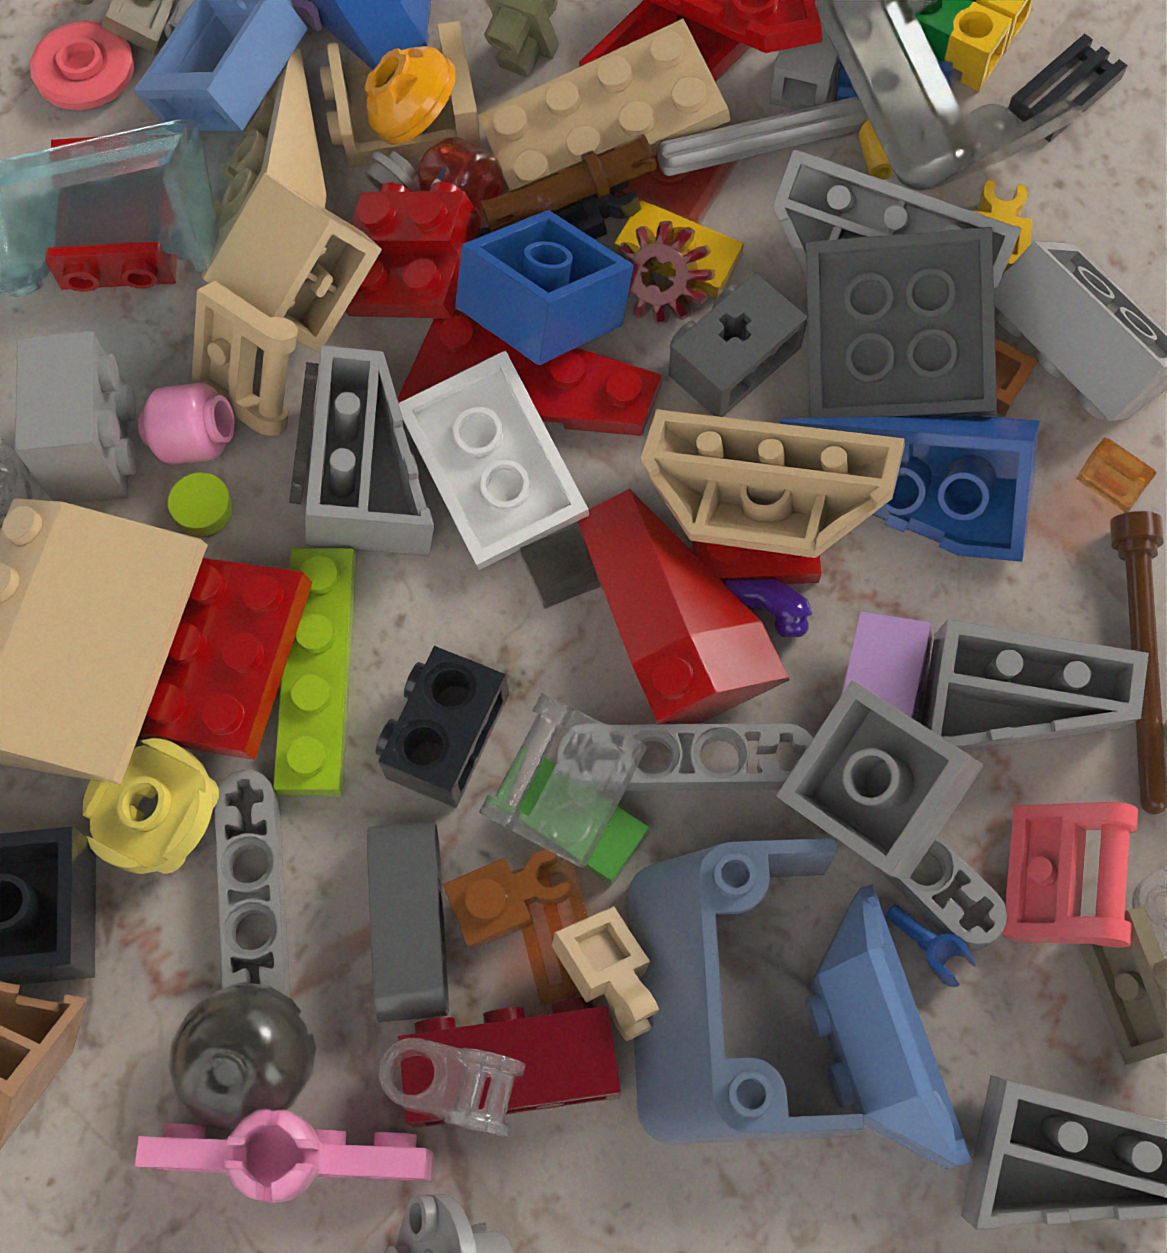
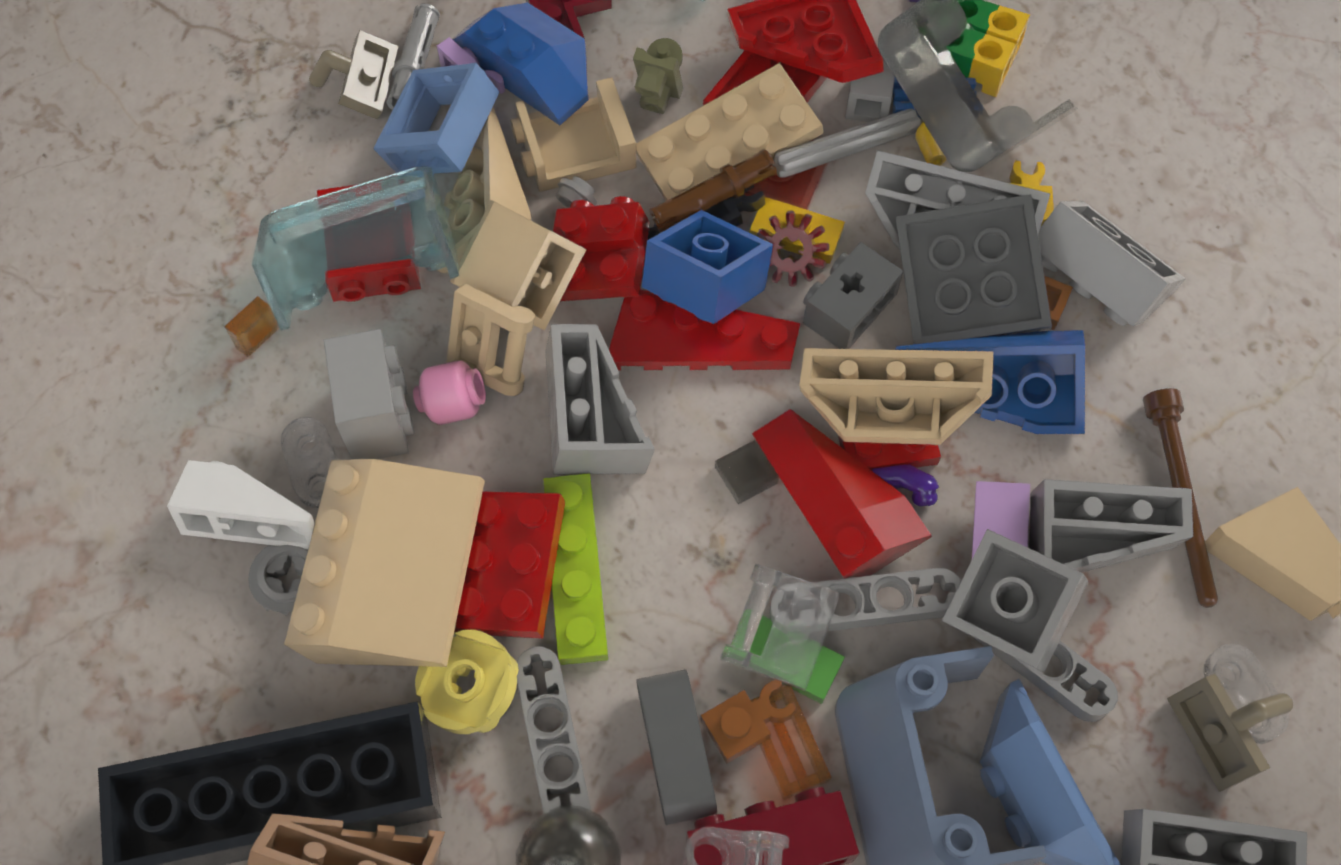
camera: 10 degrees left, 5 degrees down
coral wheel [30,20,135,111] -> none
lime tile [168,472,234,537] -> none
clear smoke piece [289,362,319,505] -> none
light orange piece [365,46,456,145] -> none
black brick [376,646,509,808] -> none
white plate [399,350,589,570] -> none
clear red head [418,137,503,218] -> none
tan plate [551,906,659,1041] -> none
blue hand [885,904,976,987] -> none
coral plate [1003,802,1138,948] -> none
black tile [1007,33,1128,142] -> none
clear orange tile [1076,437,1157,513] -> none

